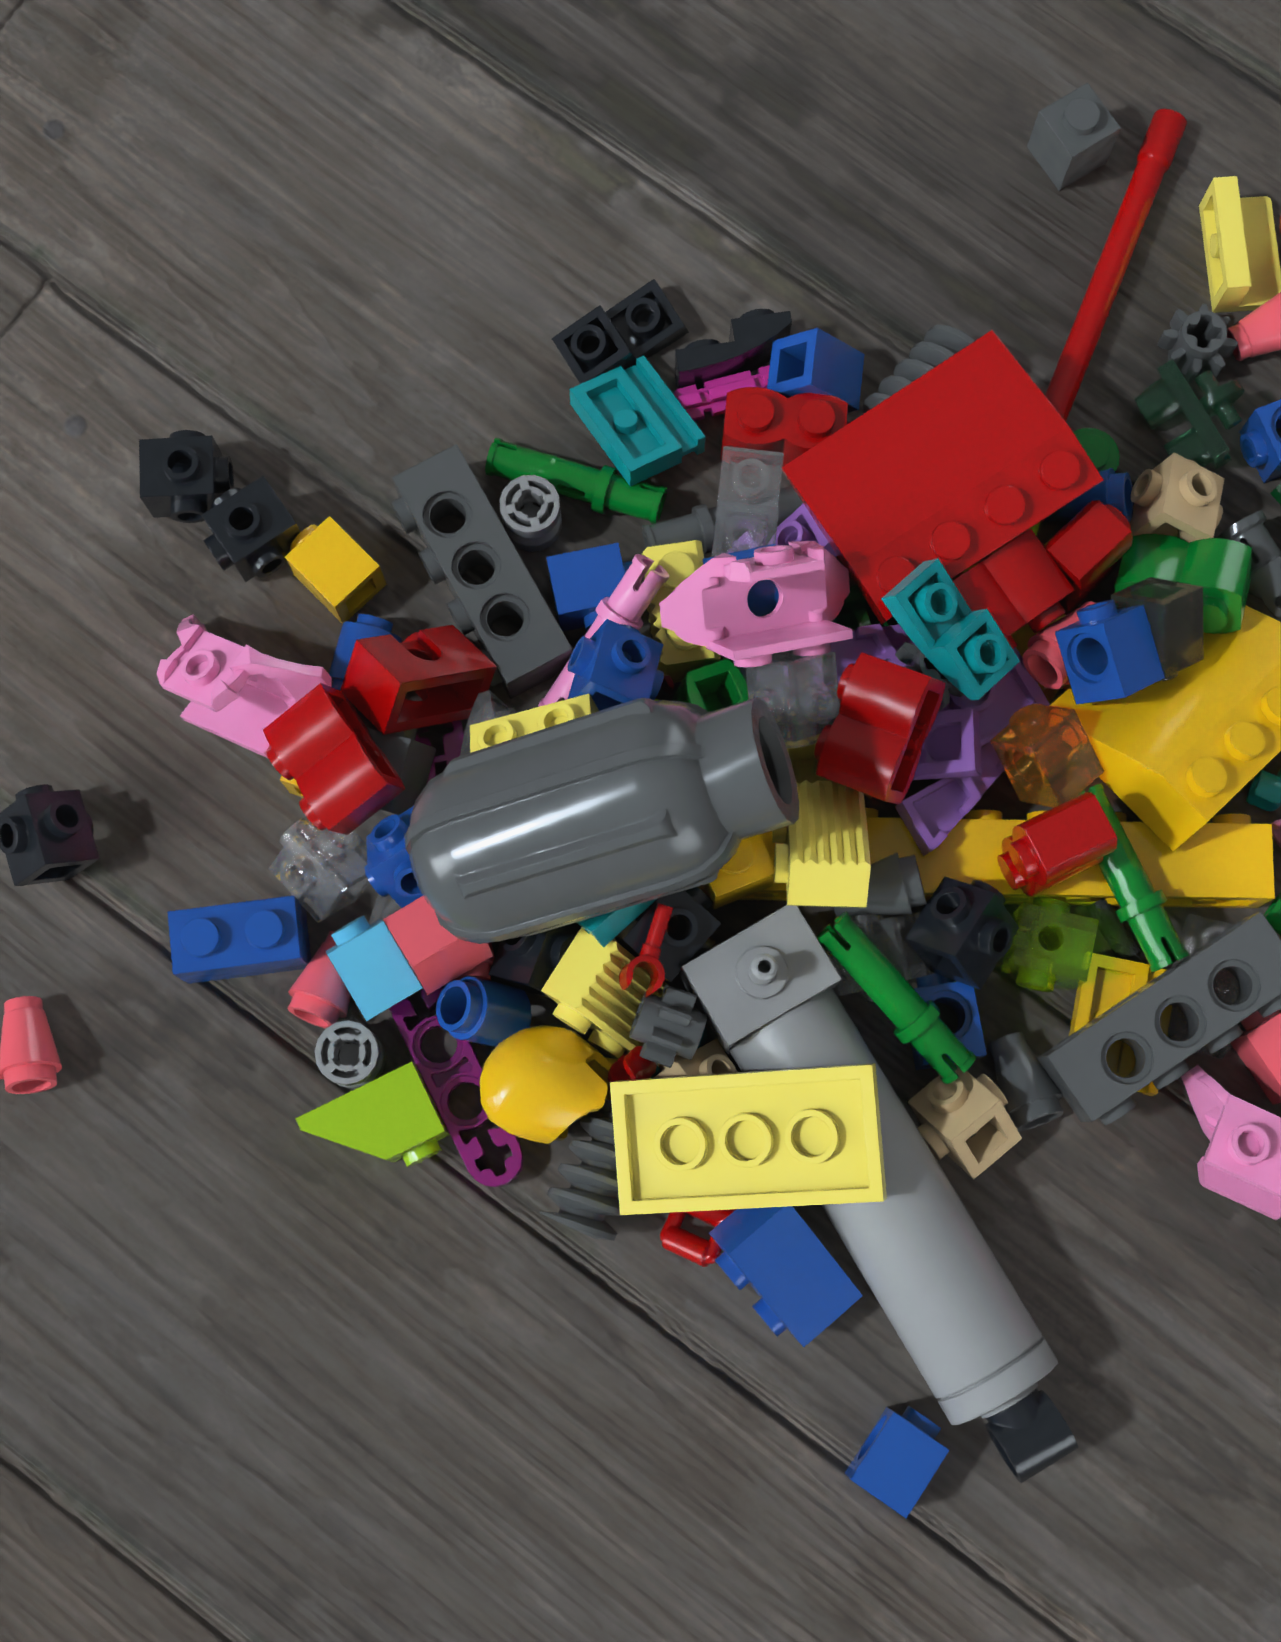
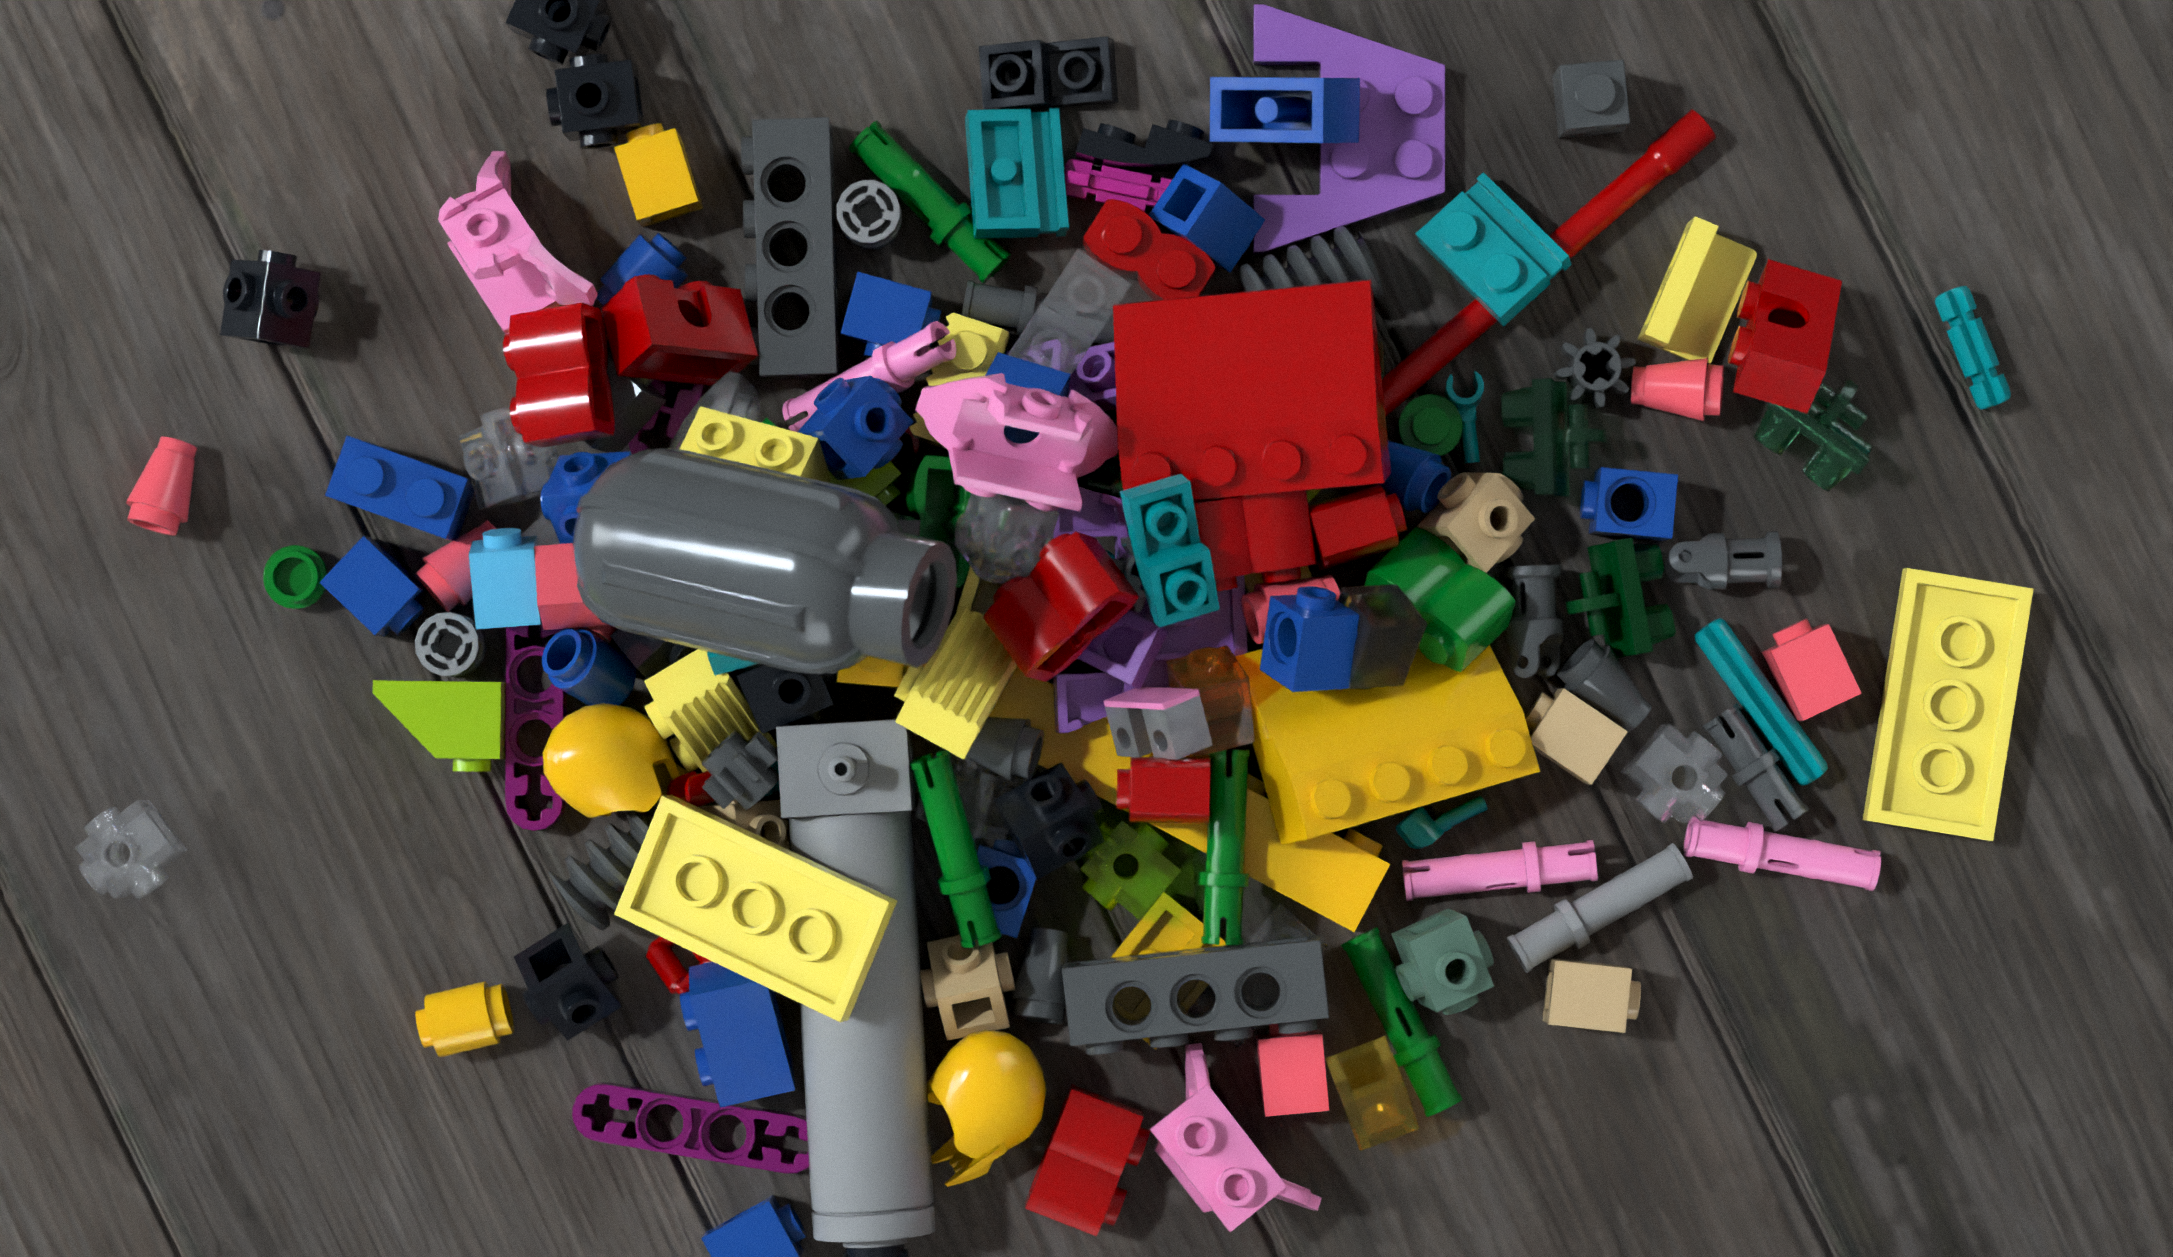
camera: 30 degrees right, 10 degrees up
red hand [619,903,673,997] -> none
none -> clear brick [75,800,188,900]
none -> green plate [263,545,328,609]
none -> blue brick [319,536,428,637]
none -> yellow brick [415,981,514,1057]
none -> black brick [514,923,622,1041]
none -> magenta beam [572,1082,809,1173]
none -> yellow helmet [927,1030,1046,1187]
none -> red brick [1025,1084,1150,1236]
none -> flat silver piece [1103,687,1213,760]
none -> blue brick [1209,77,1360,143]
none -> medium lavender wing [1253,4,1445,255]
none -> teal plate [1415,172,1572,327]
none -> teal hand [1444,371,1484,463]

